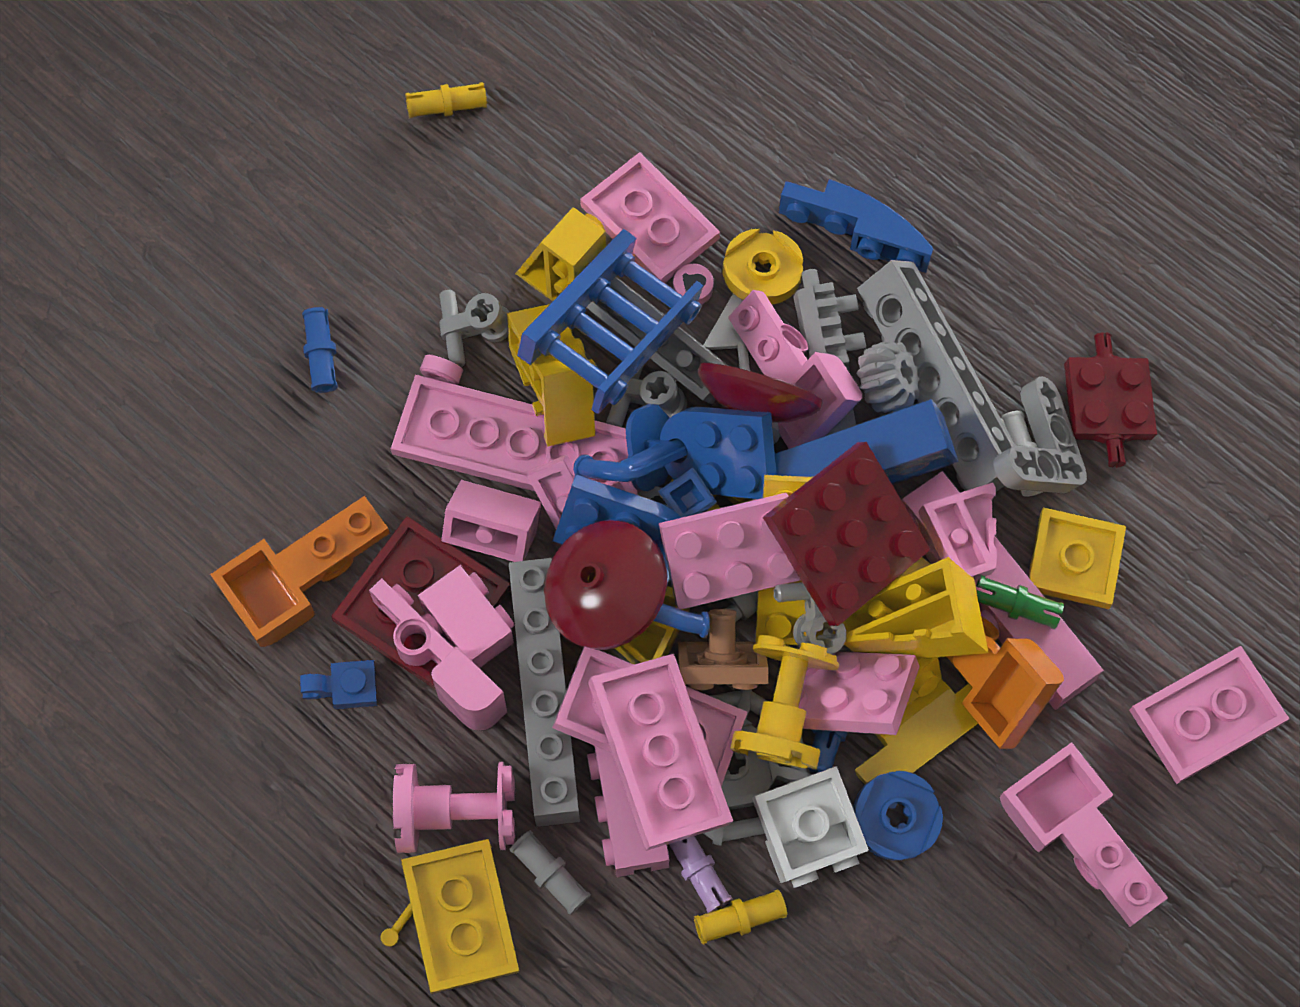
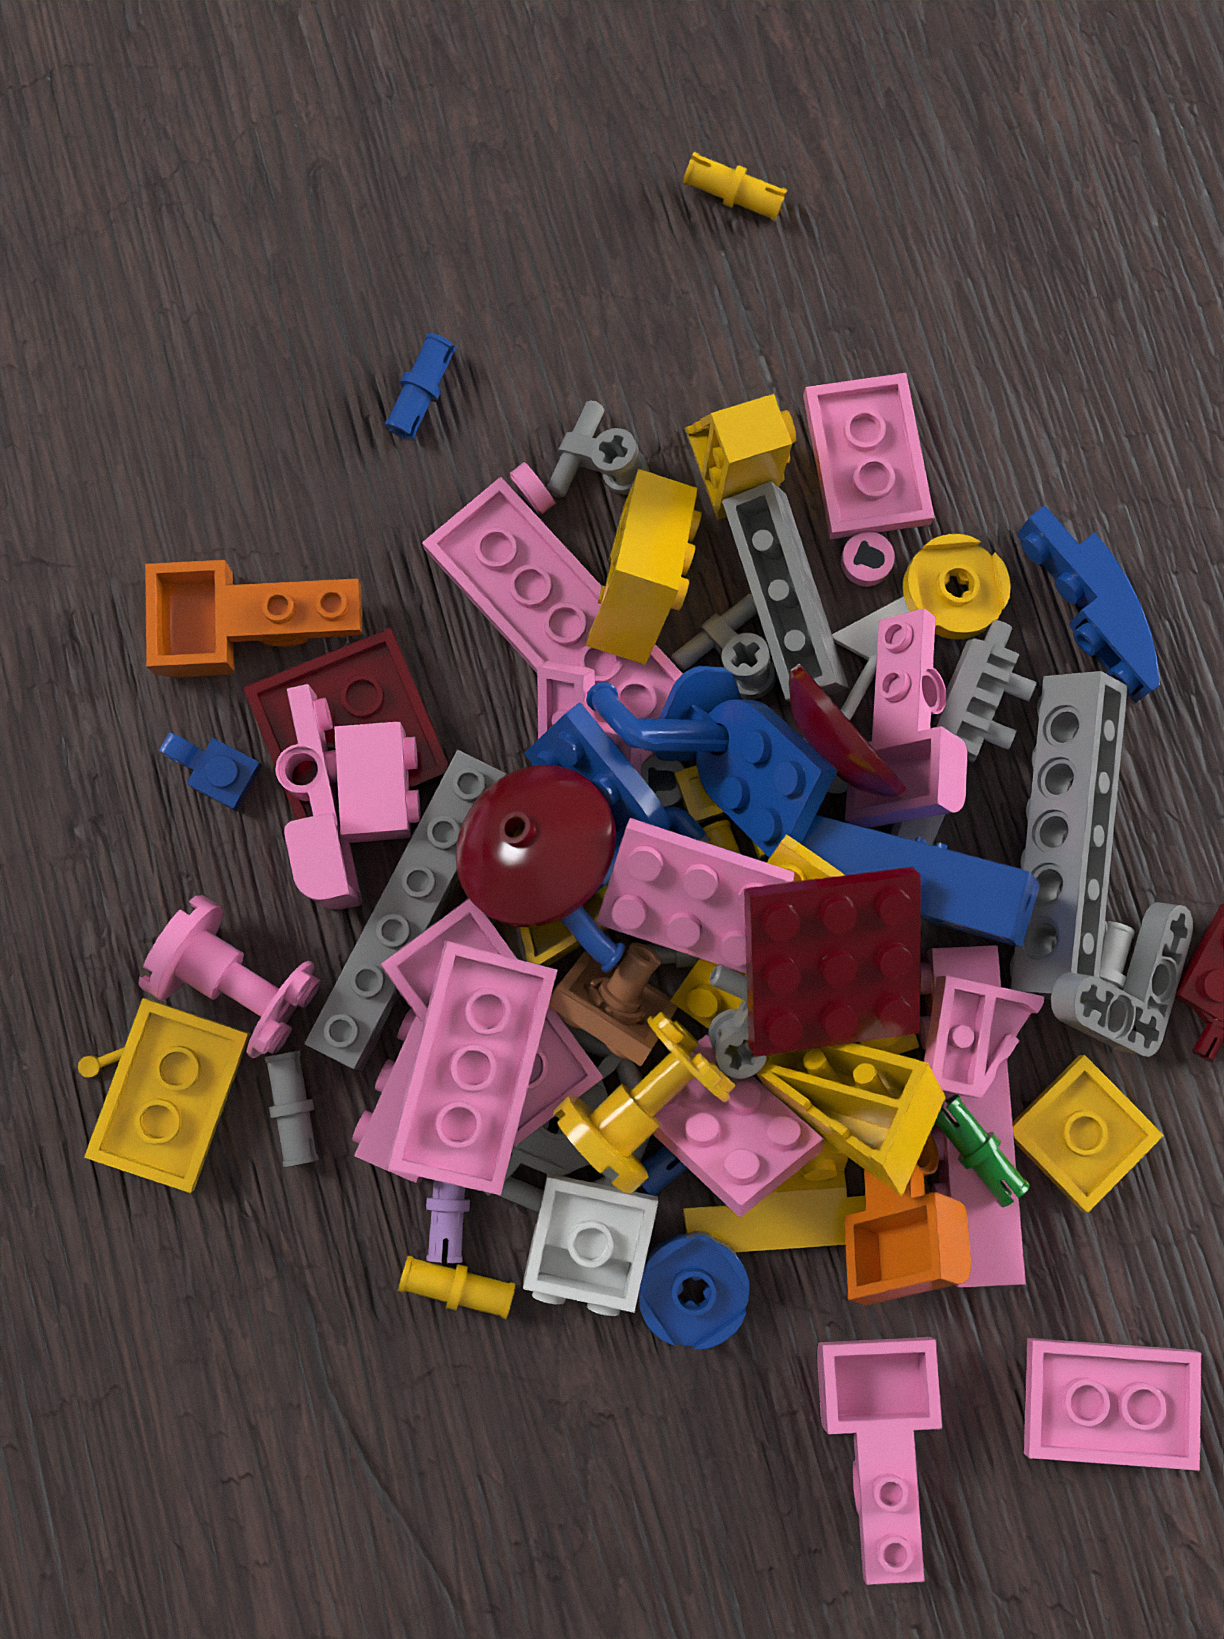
camera: 30 degrees right, 10 degrees up
bright pink brick [441,480,541,562] -> none
blue fence [517,229,704,414] -> none
blue slope [658,468,717,518] -> none
light grey gear [857,341,921,413] -> none

